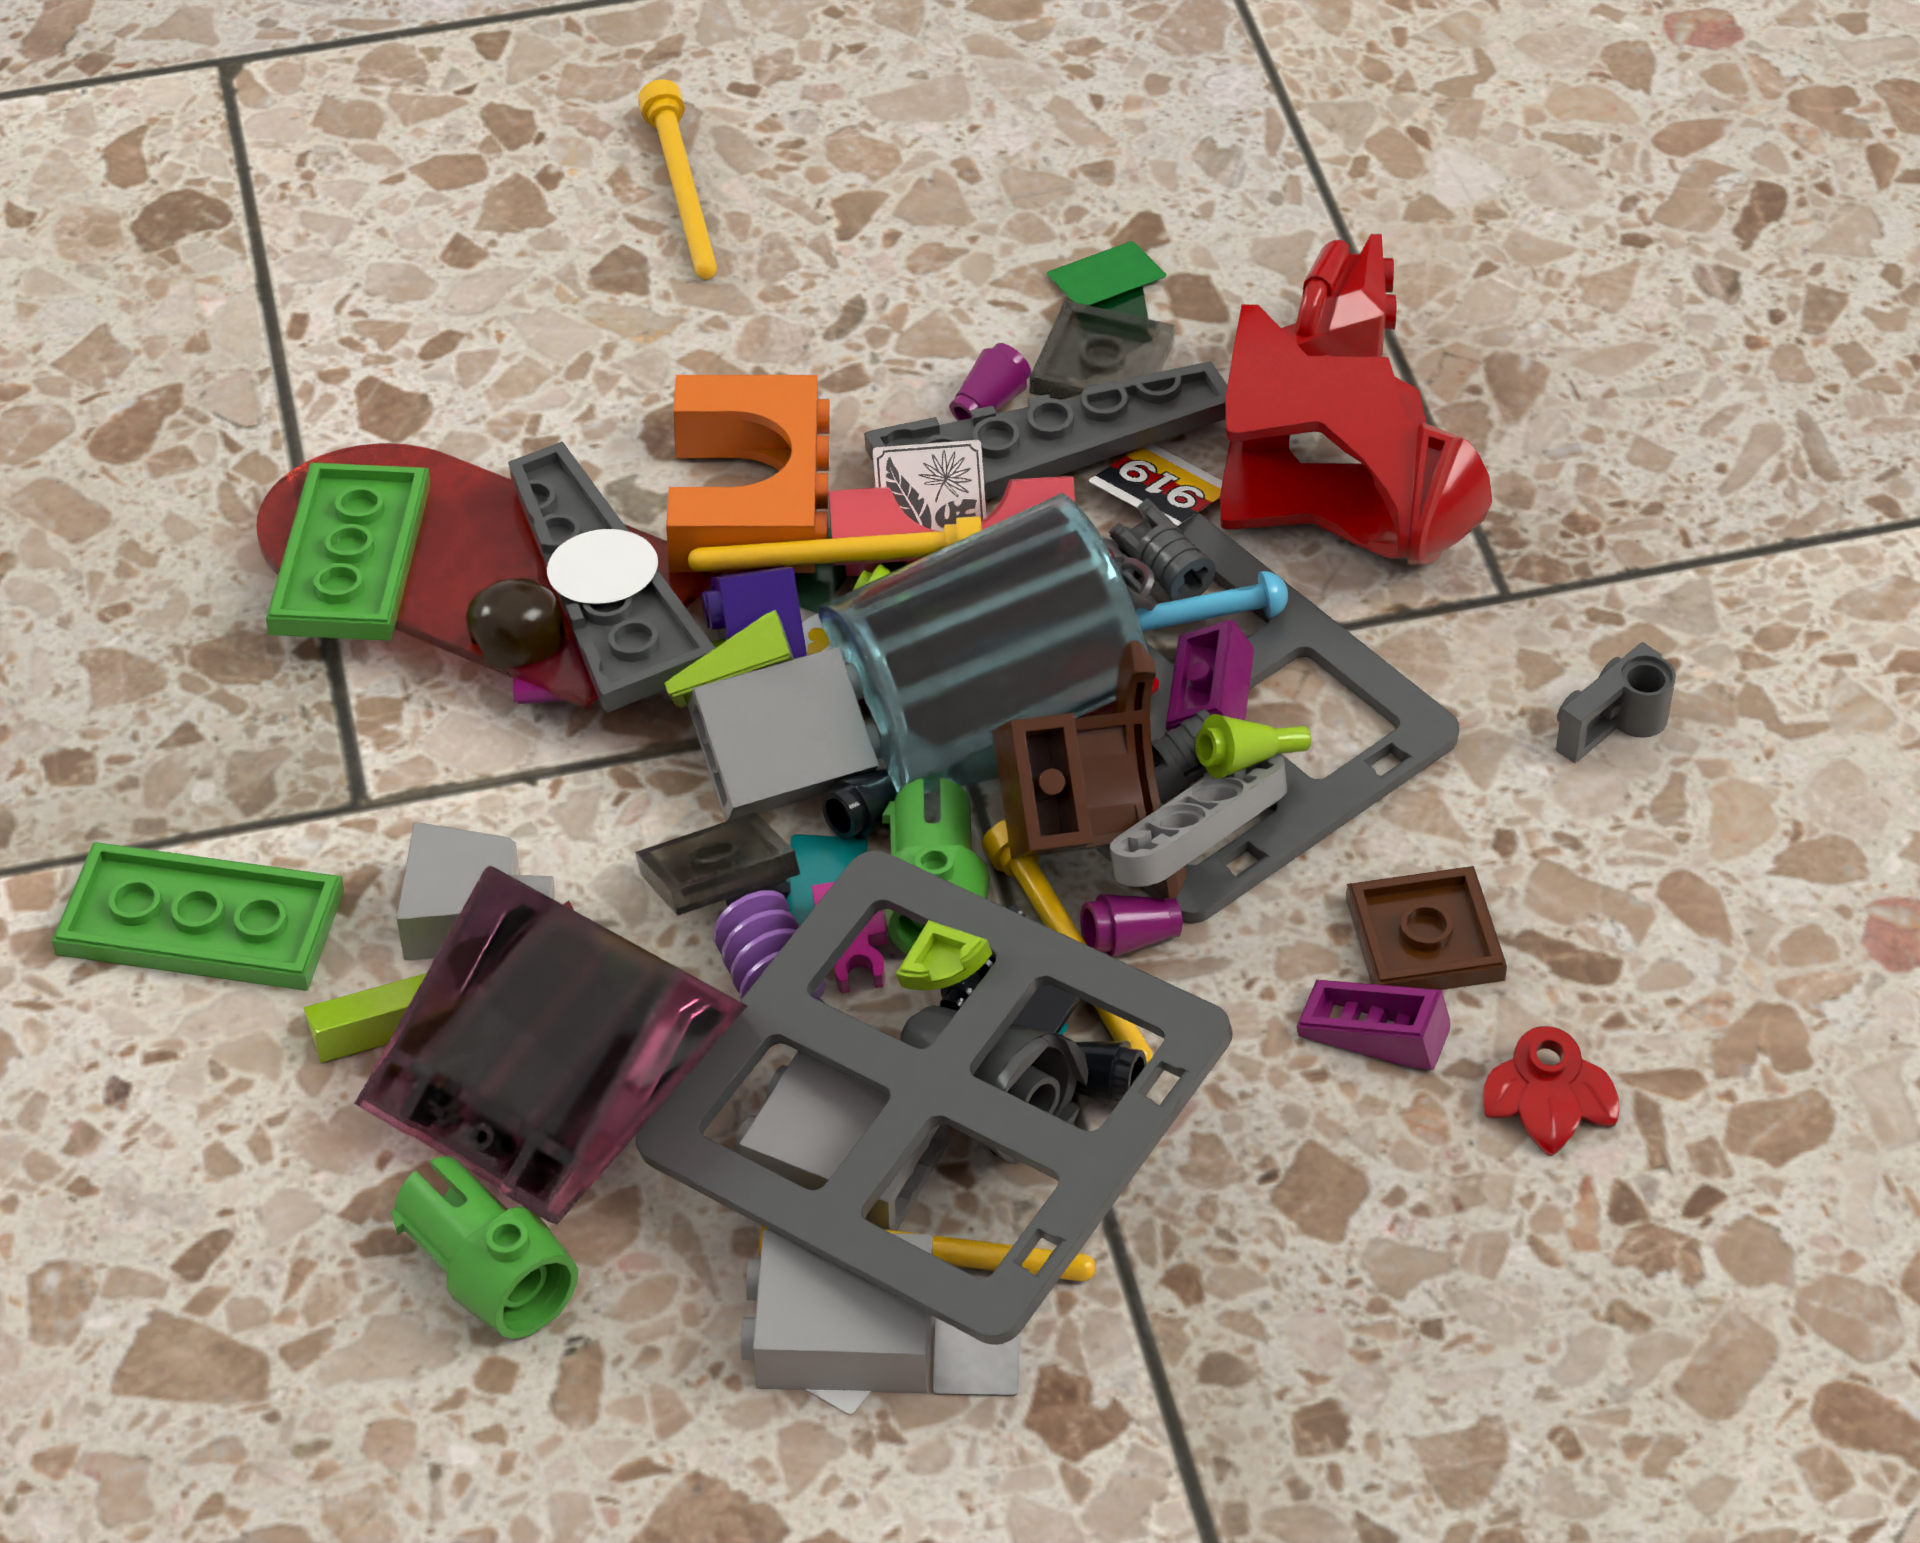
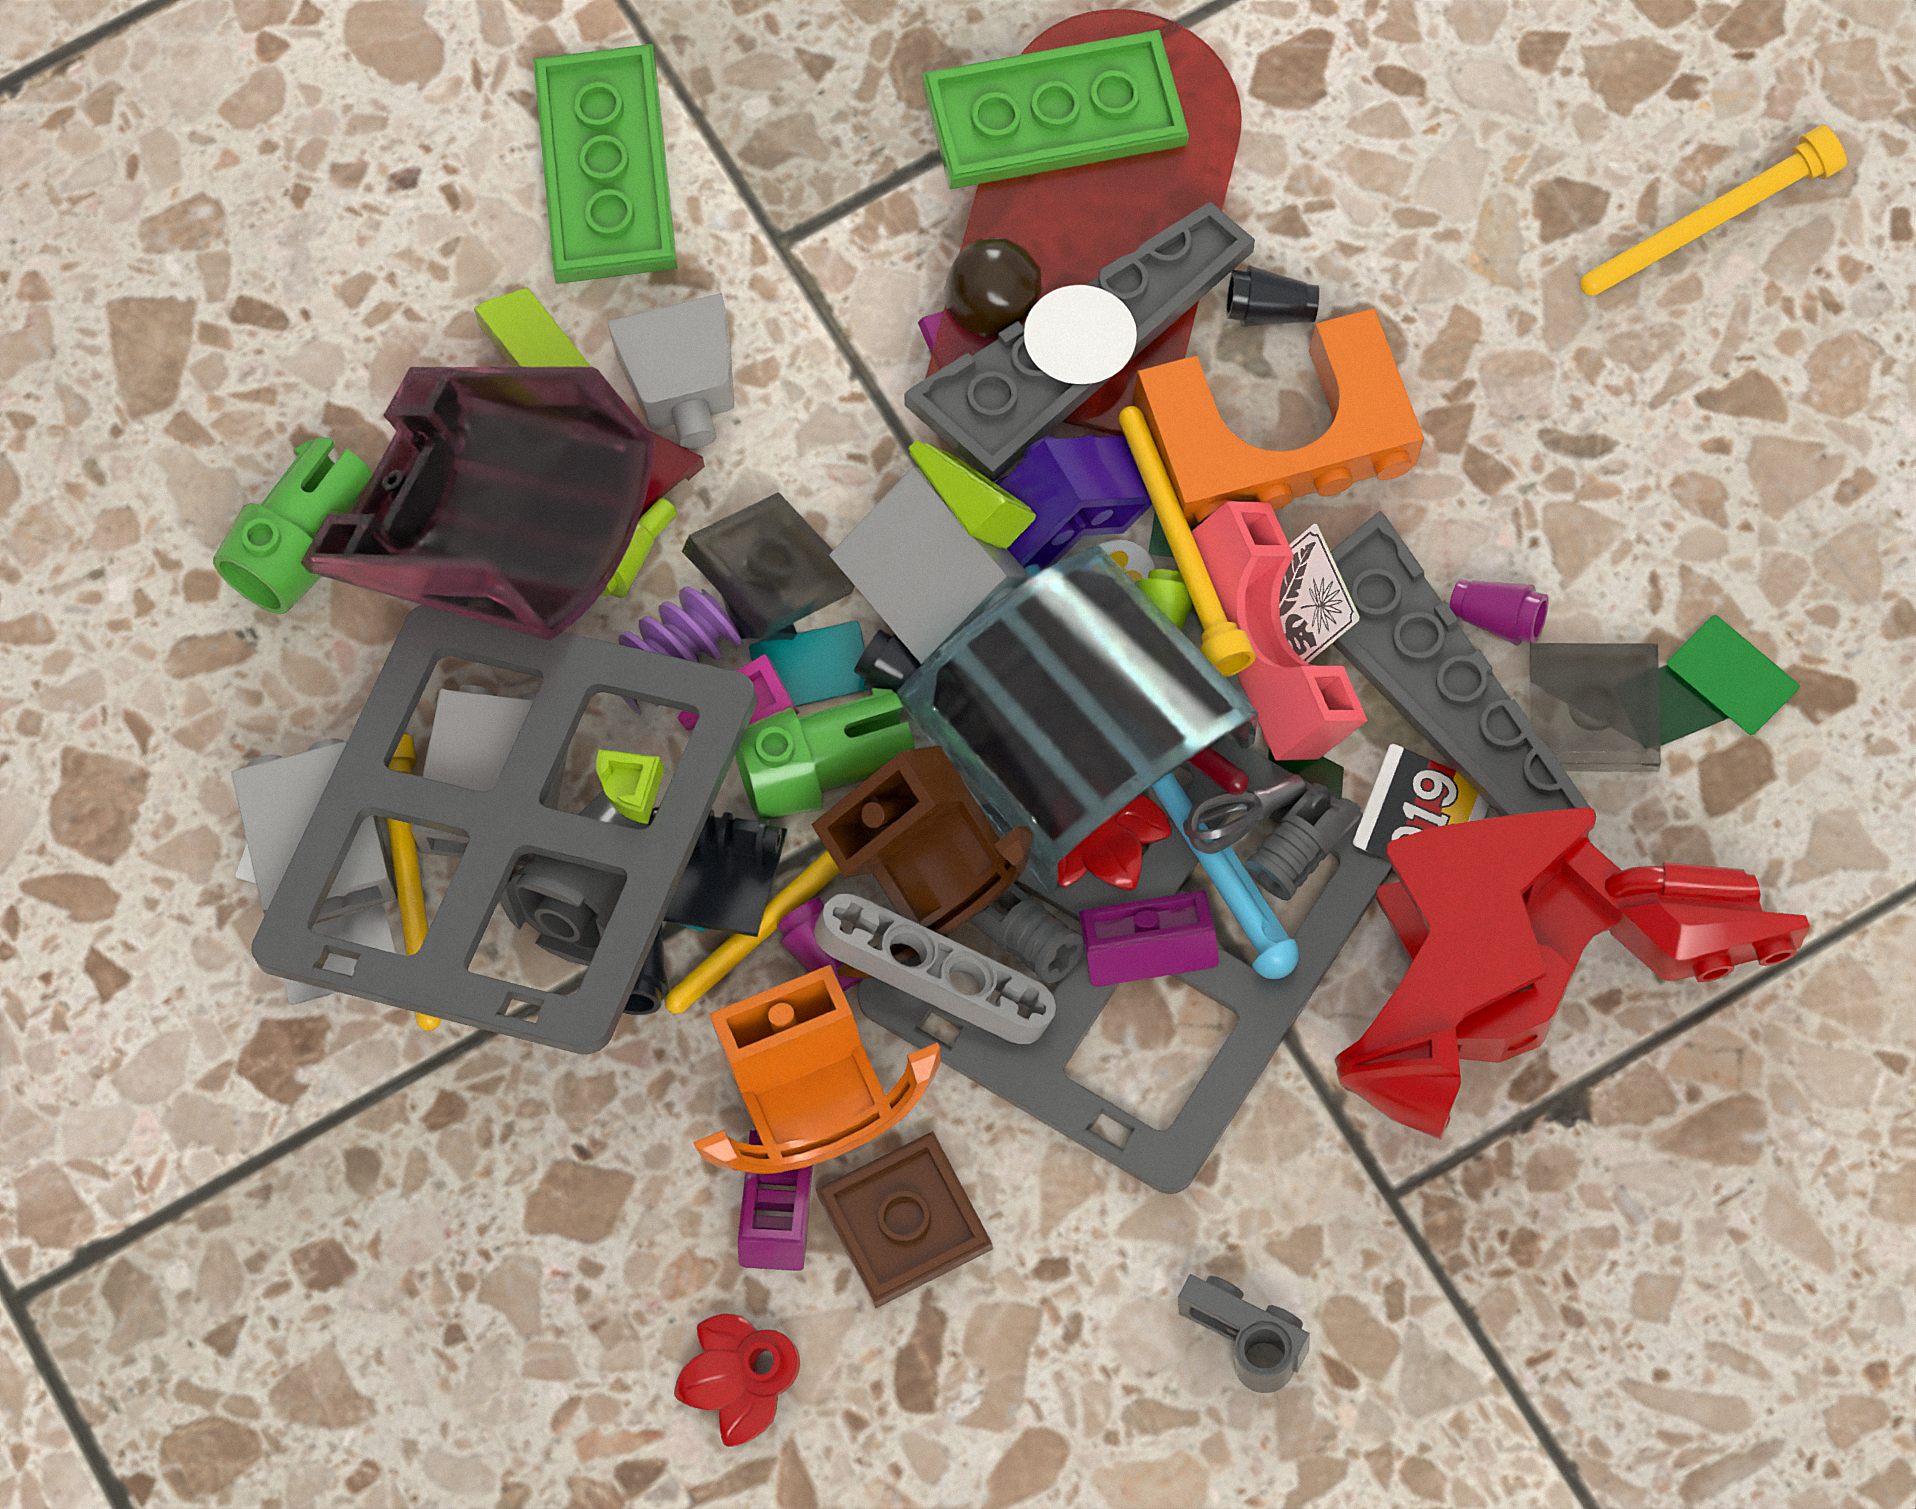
camera: 80 degrees right, 20 degrees up
lime cone [1195,714,1311,779] -> none
none -> orange piece [693,965,941,1174]
none -> black cone [1226,265,1319,327]

